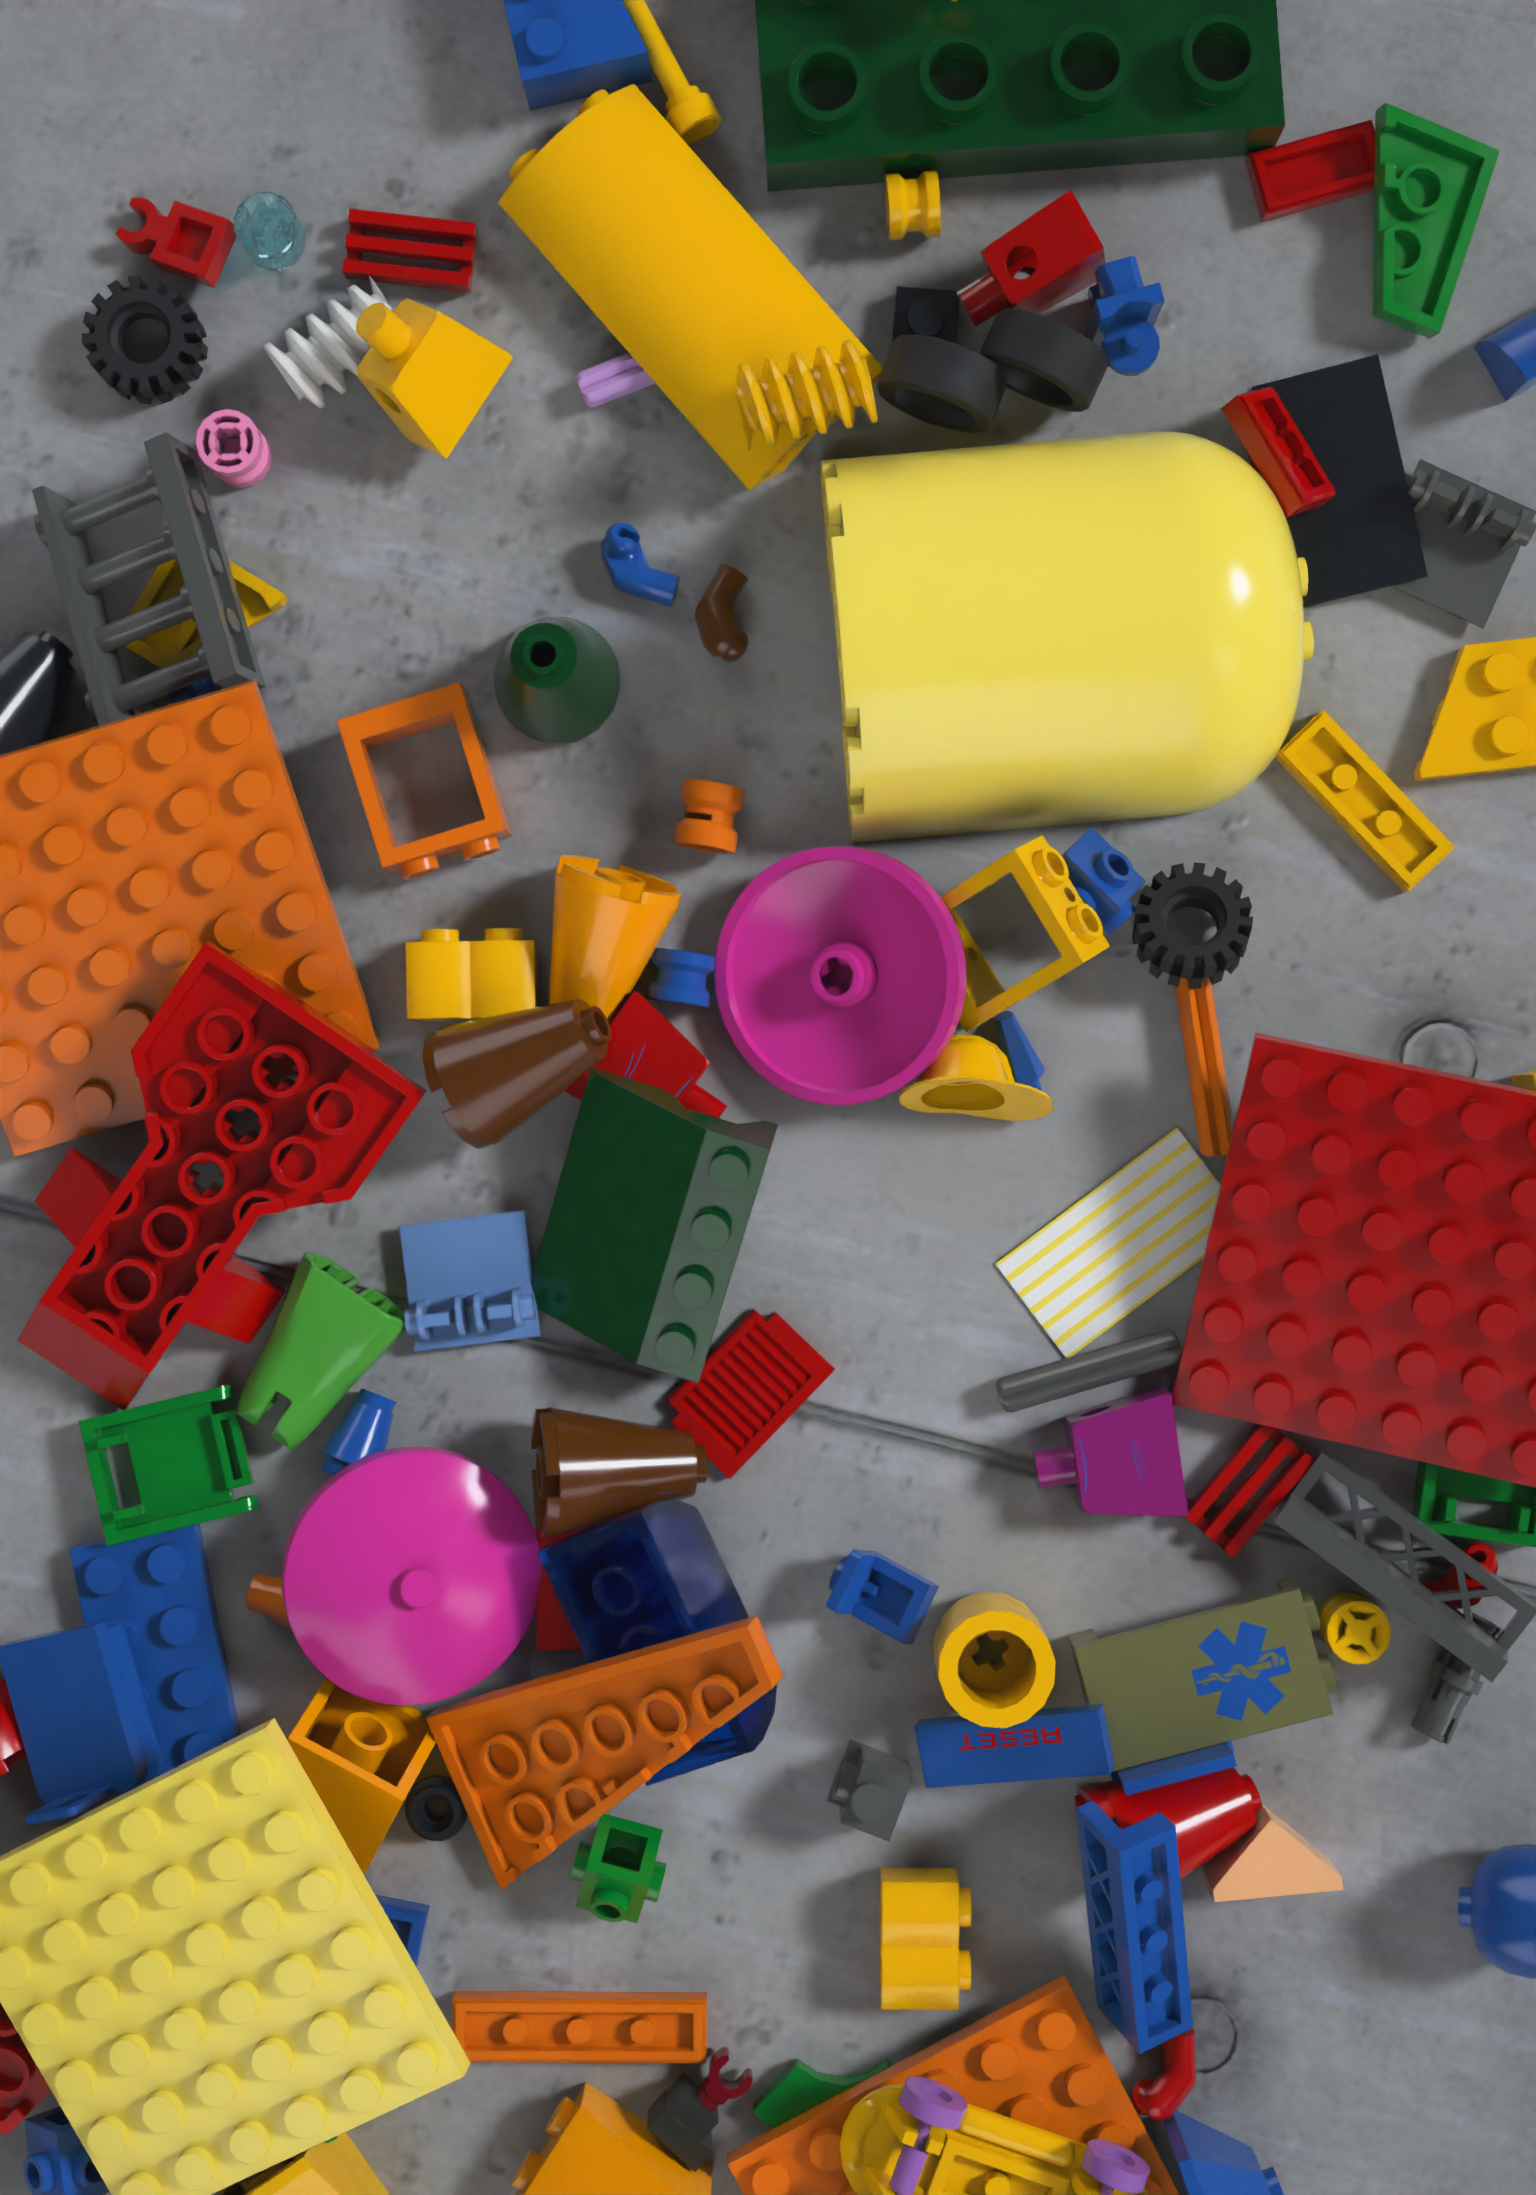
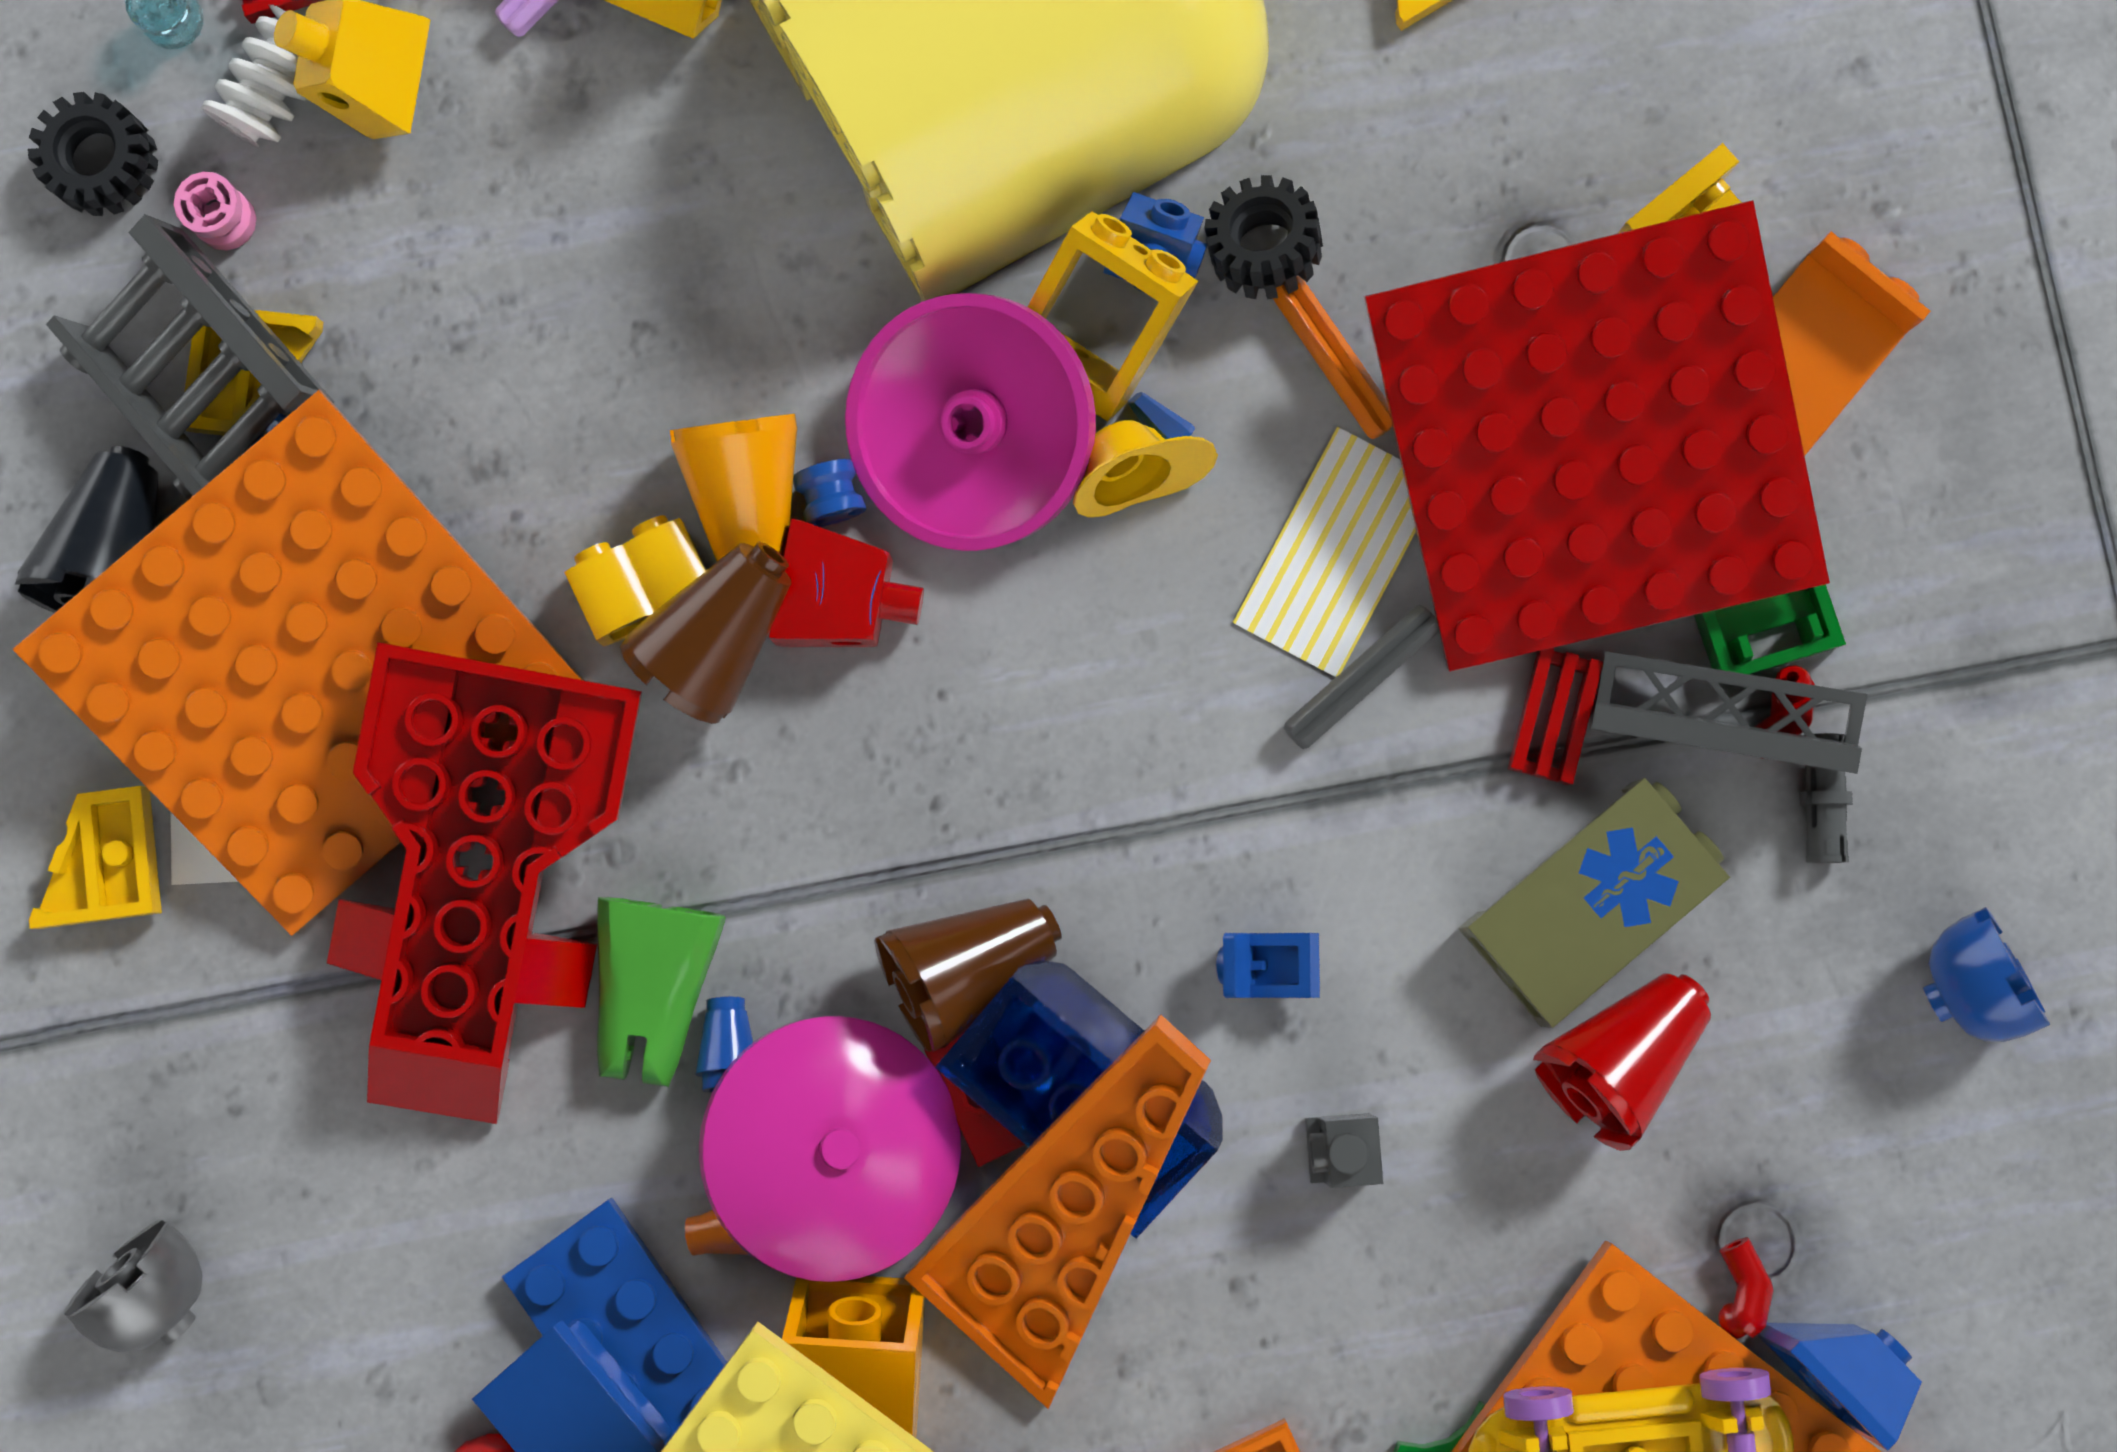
camera: 25 degrees left, 5 degrees down
green container [78,1384,260,1546] -> none
red plate [116,197,239,288] -> none
orange window [337,682,512,879] -> none
medium blue hinge [399,1210,541,1352] -> none
black plate [405,1775,468,1841] -> none
dark green cone [494,617,620,743] -> none
dark green piece [531,1068,778,1383] -> none
green brick [570,1814,667,1923] -> none
blue arm [601,523,680,607] -> none
red window [666,1308,835,1479] -> none
orange wheel [673,779,745,854] -> none
reddish brown arm [695,563,748,662] -> none
yellow brick [879,1867,972,2010] -> none
blue tile [914,1704,1115,1788] -> none
yellow piece [933,1592,1056,1728] -> none
magenta torso [1033,1387,1188,1517] -> none
blue fence [1076,1800,1193,2054] -> none
blue piece [1110,1741,1237,1796] -> none
light nougat slope [1203,1804,1343,1902] -> none
yellow tile [1274,709,1455,893] -> none
yellow wheel [1318,1591,1391,1664] -> none

